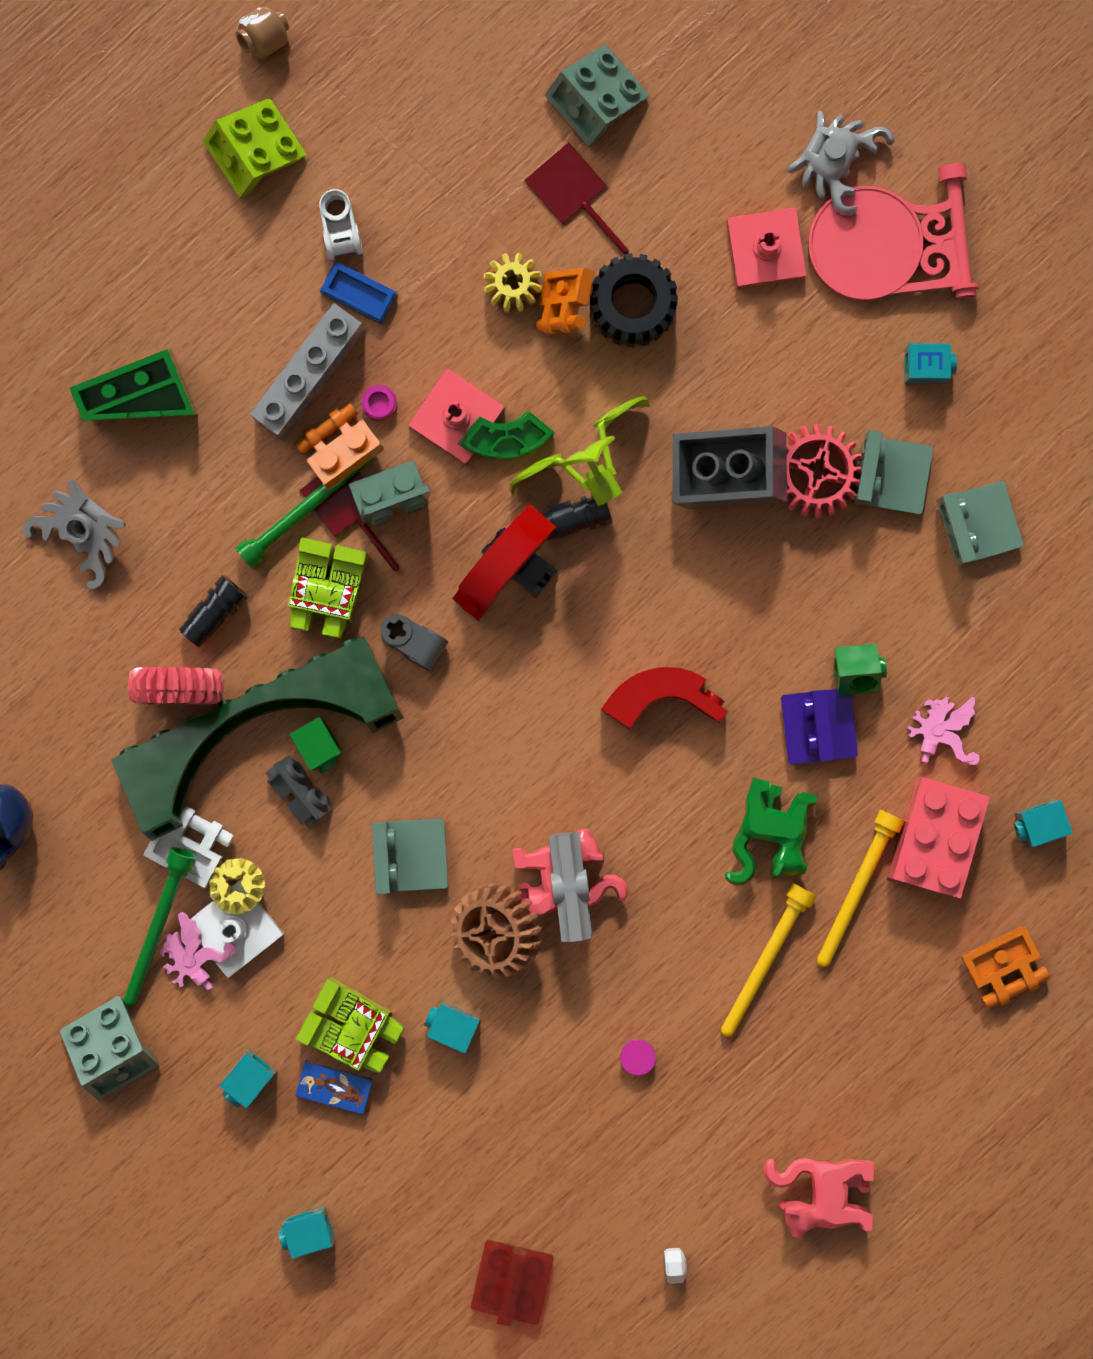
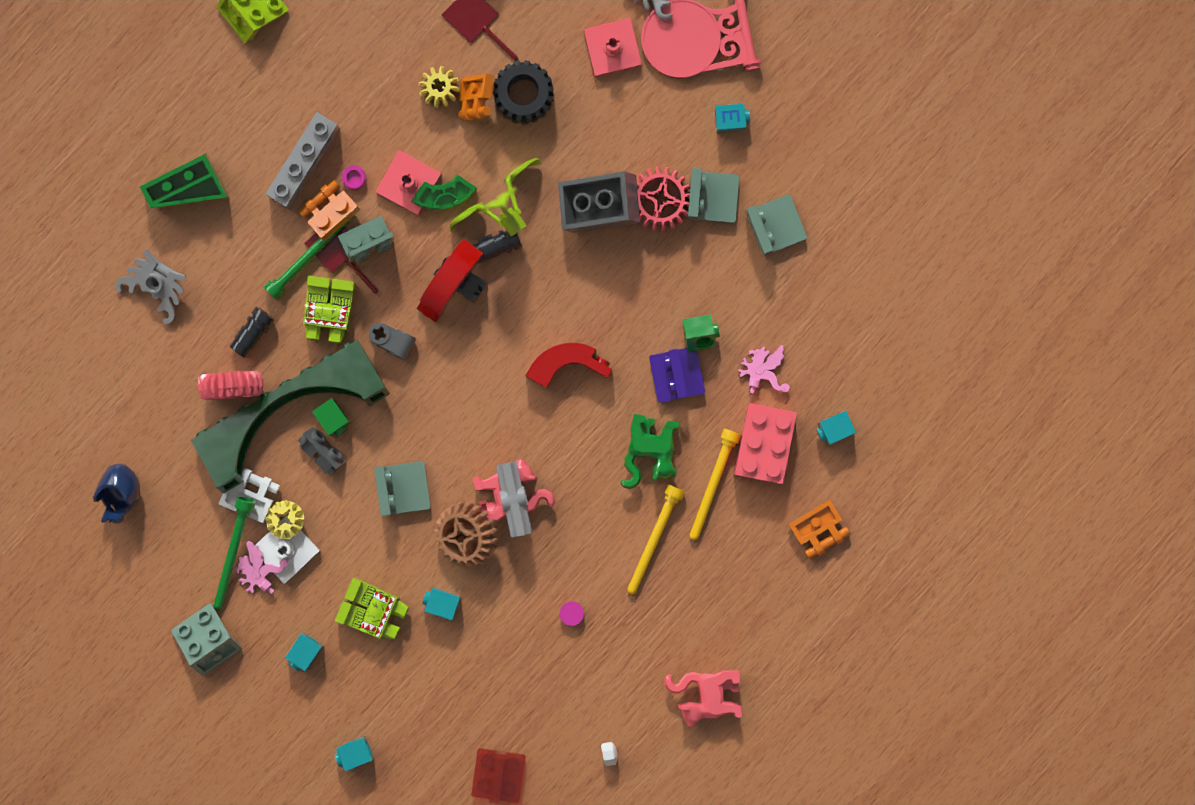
camera: 15 degrees left, 0 degrees up
tile [296,1061,373,1114] -> none
white piece [319,189,363,260] -> none
blue tile [320,261,397,325] -> none

